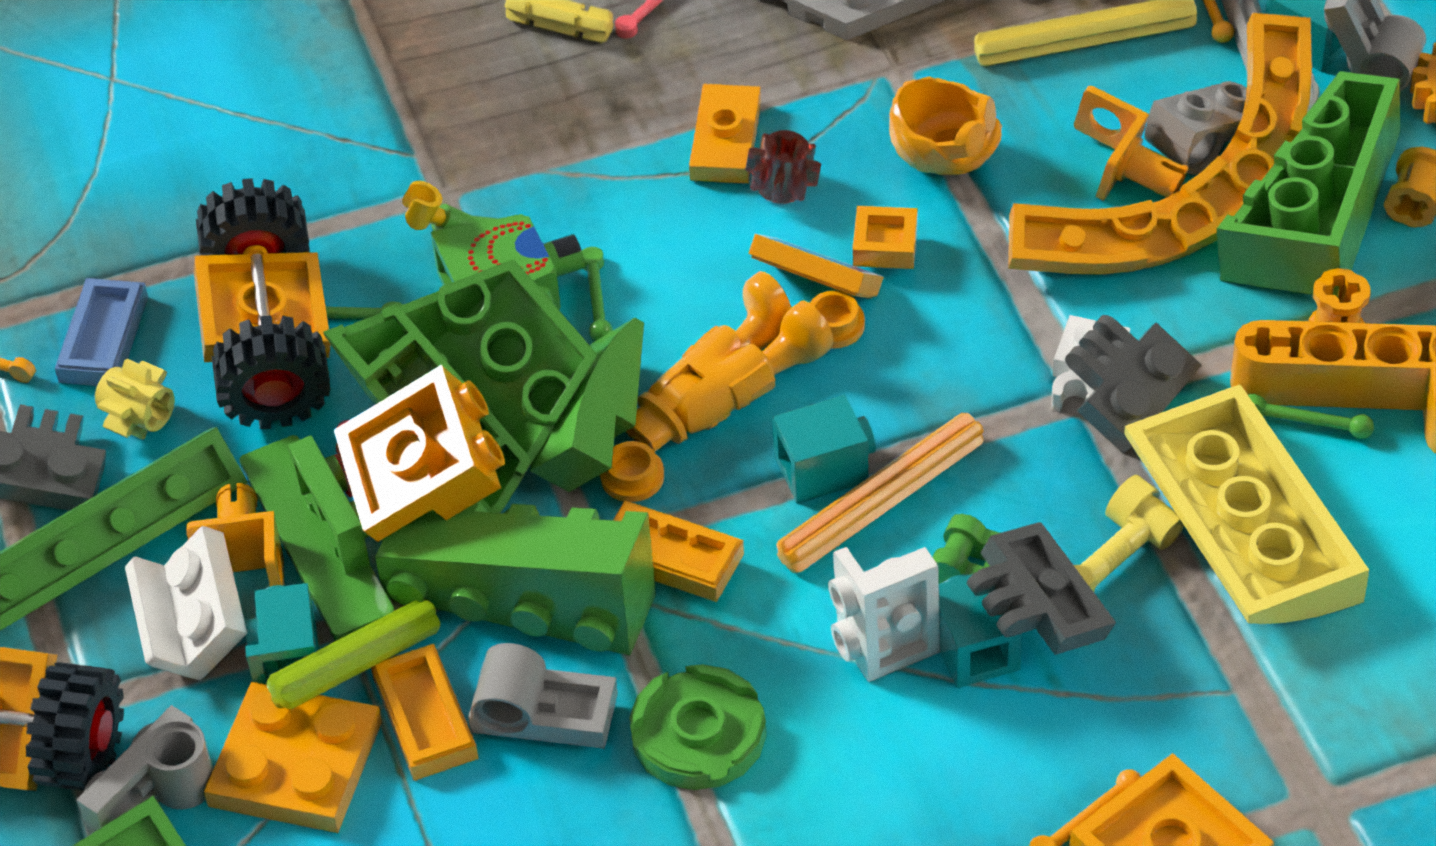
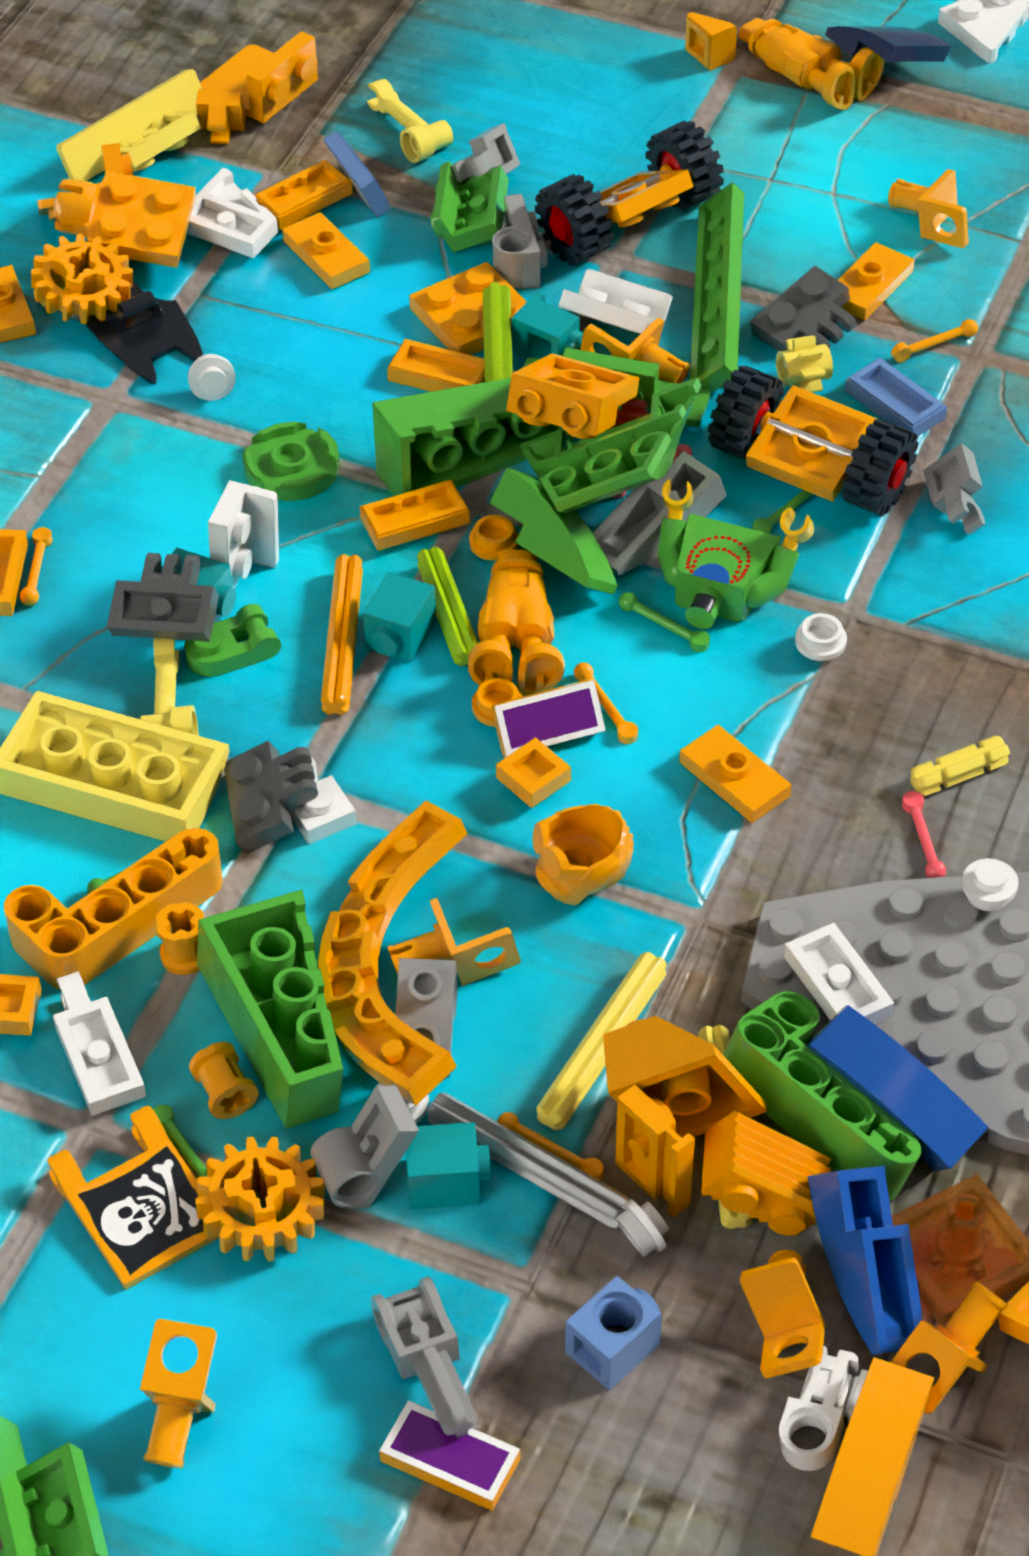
camera: 130 degrees right, 0 degrees up
light grey plate [468,643,618,749] -> none
clear red gear [745,130,822,204] -> none
none -> lime axle [417,546,478,667]
none -> light orange hinge [573,662,638,744]
none -> white plate [795,613,847,661]
none -> light grey plate [923,443,985,535]

